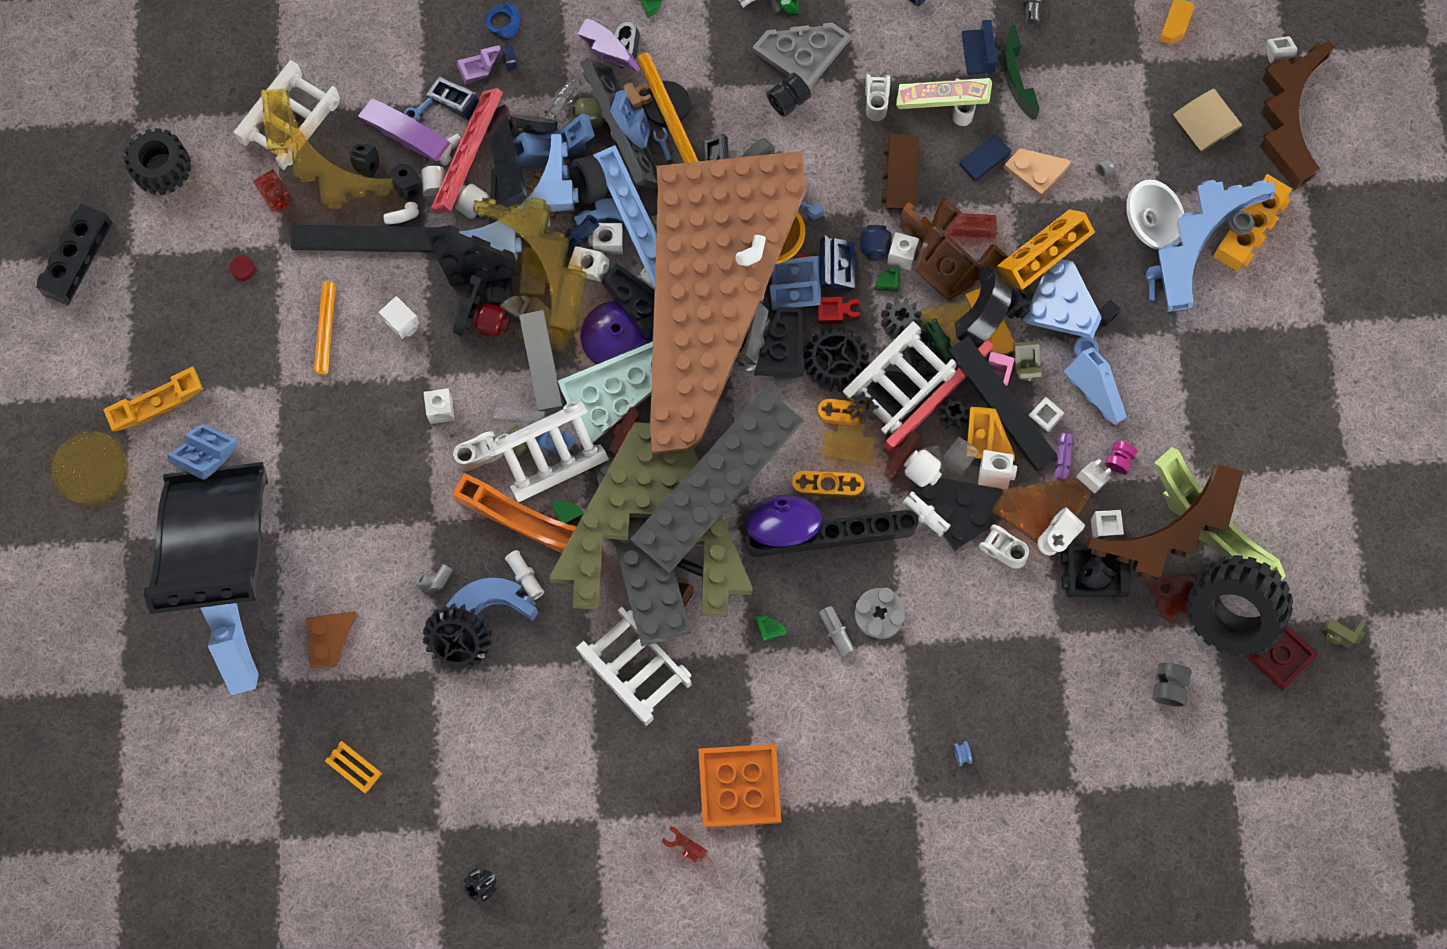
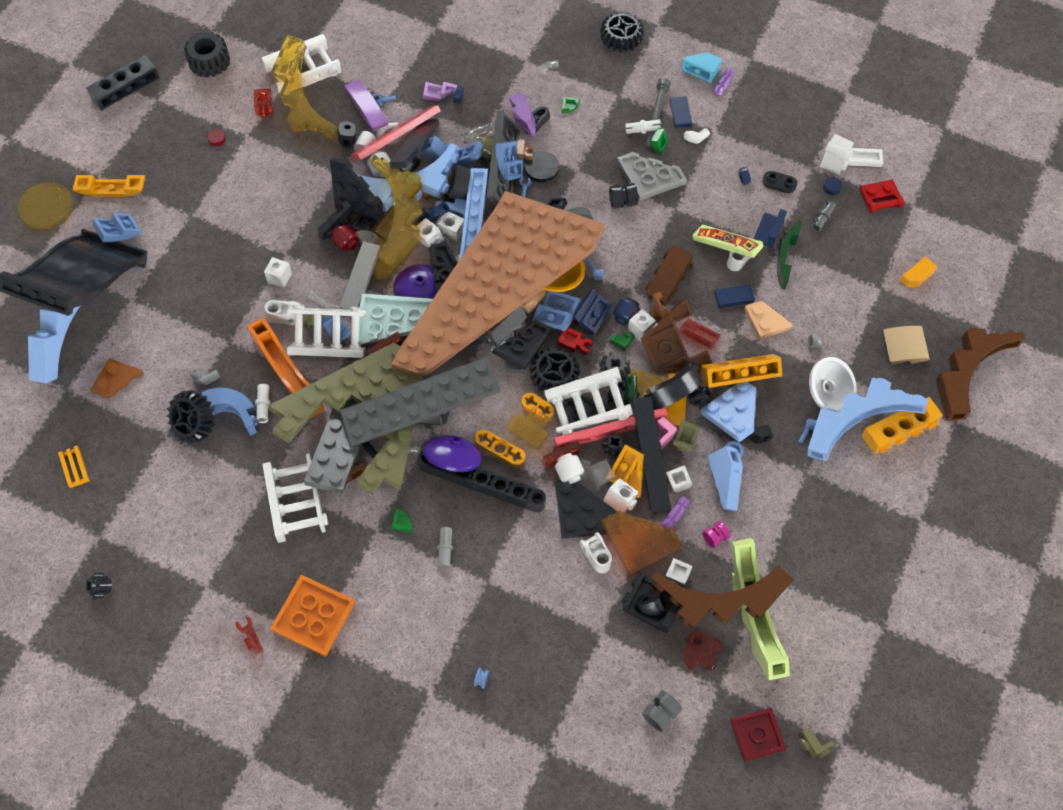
camera: 25 degrees right, 10 degrees down
black tile [290,224,435,253] -> none
light orange axle [314,282,336,375] -> none
black piece [349,143,379,178] -> none
white brick [378,296,420,339] -> none
white arm [384,202,419,226] -> none
dark blue slope [426,77,479,120] -> none
blue piece [485,2,521,39] -> none
black tile [510,114,558,132] -> none
green tile [551,501,584,524] -> none
light orange axle [637,52,699,163] -> none
white arm [735,235,766,266] -> none
black gear [846,391,879,424] -> none
light grey plate [854,588,906,639] -> none
white piece [865,74,890,121] -> none
white pin [902,492,951,537] -> none
white piece [1038,507,1085,556] -> none
white tile [1076,459,1111,493] -> none
black tyre [1187,555,1293,657] -> none
flat silver plate [1229,211,1254,235] -> none
white brick [1266,36,1298,63] -> none

